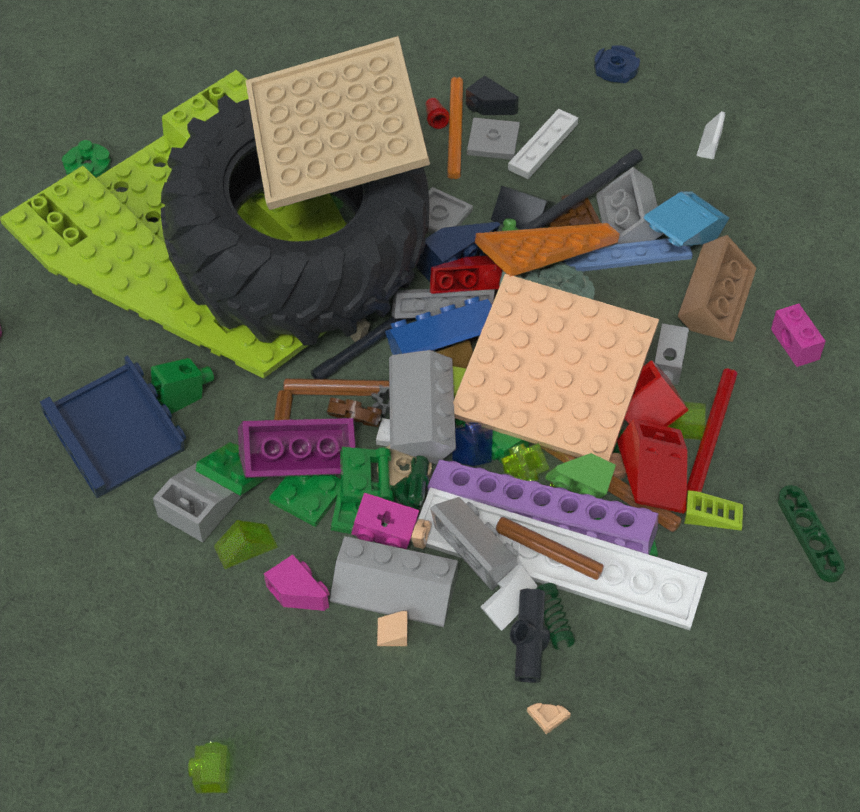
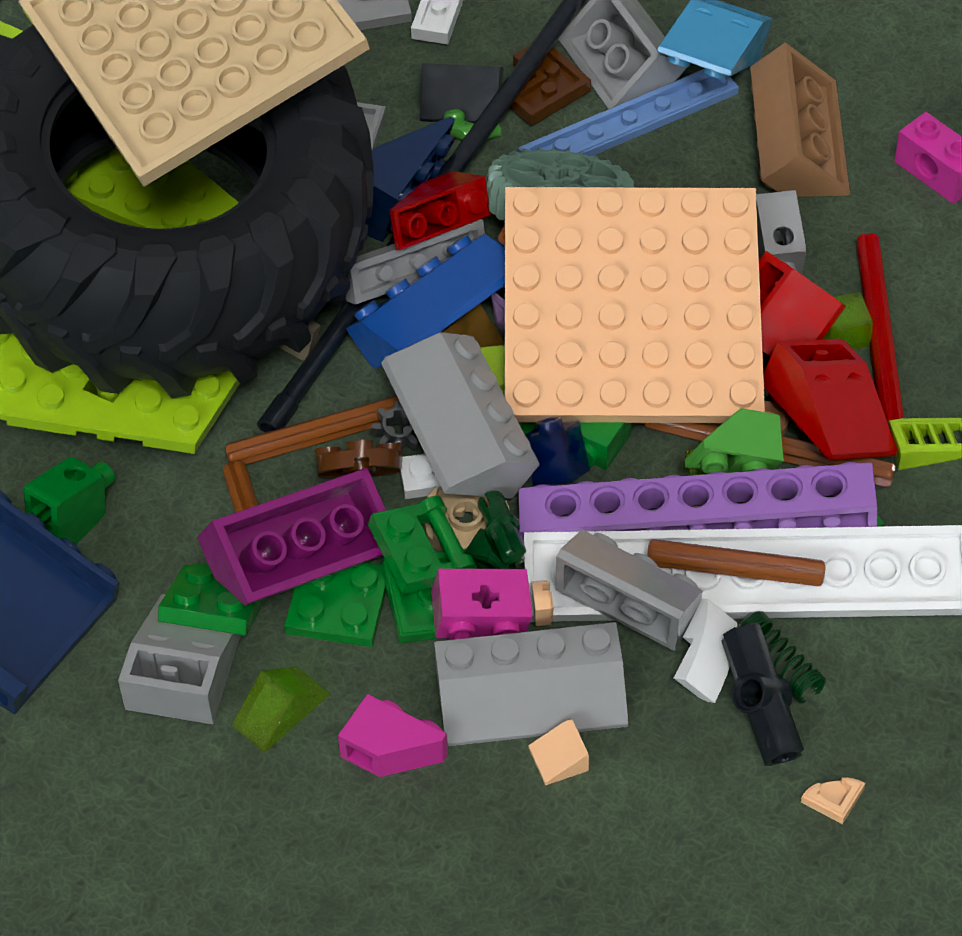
camera: 20 degrees left, 0 degrees up
orange wing [475,223,620,277] -> none
clear neon green brick [501,443,550,481] -> none

